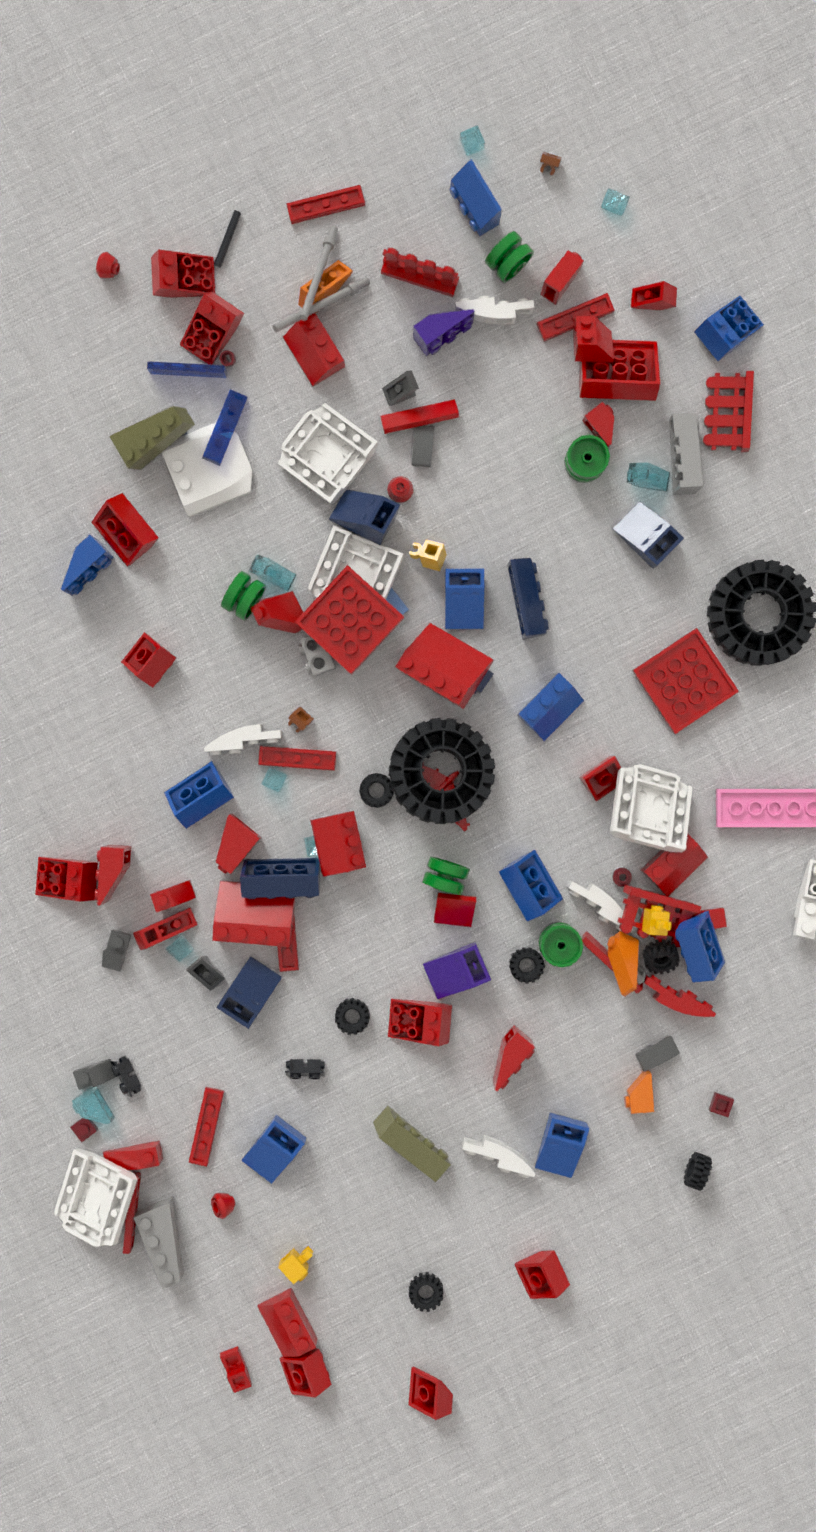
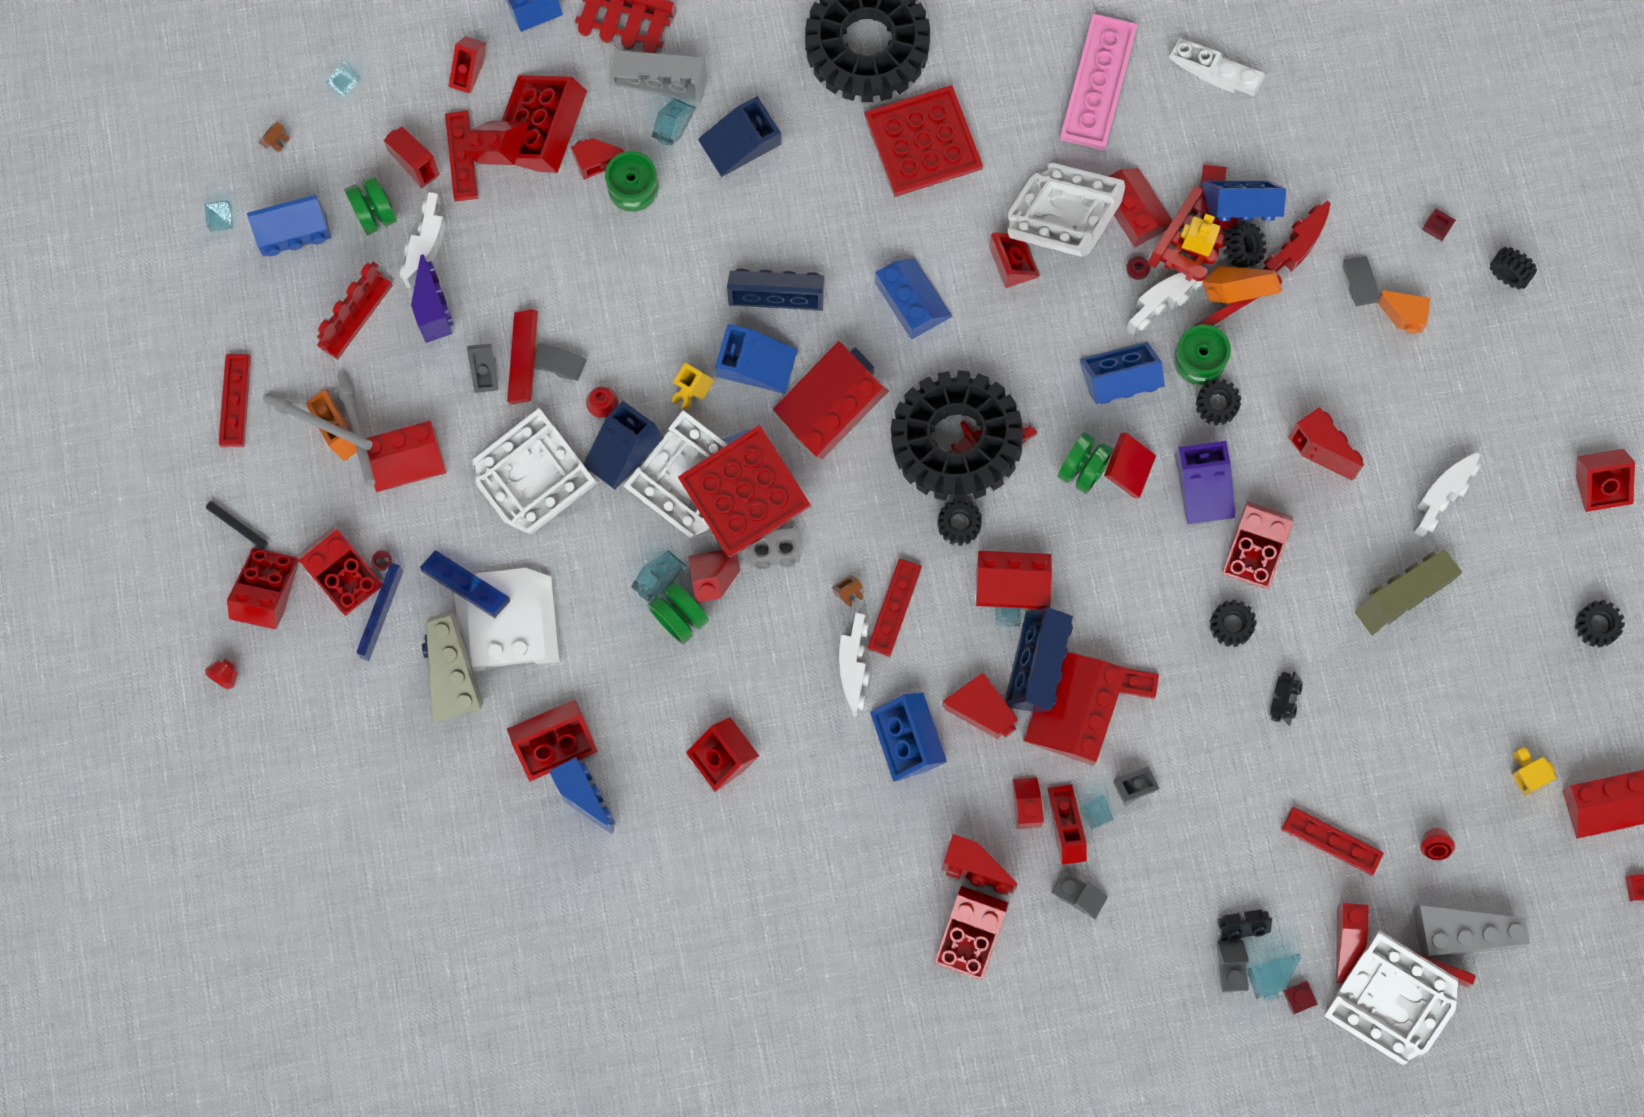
camera: 70 degrees left, 15 degrees down
dark blue slope [216,956,282,1029] -> none
blue slope [241,1115,307,1184] -> none
clear light blue slope [261,767,288,792] -> none
blue slope [535,1112,590,1178] -> none

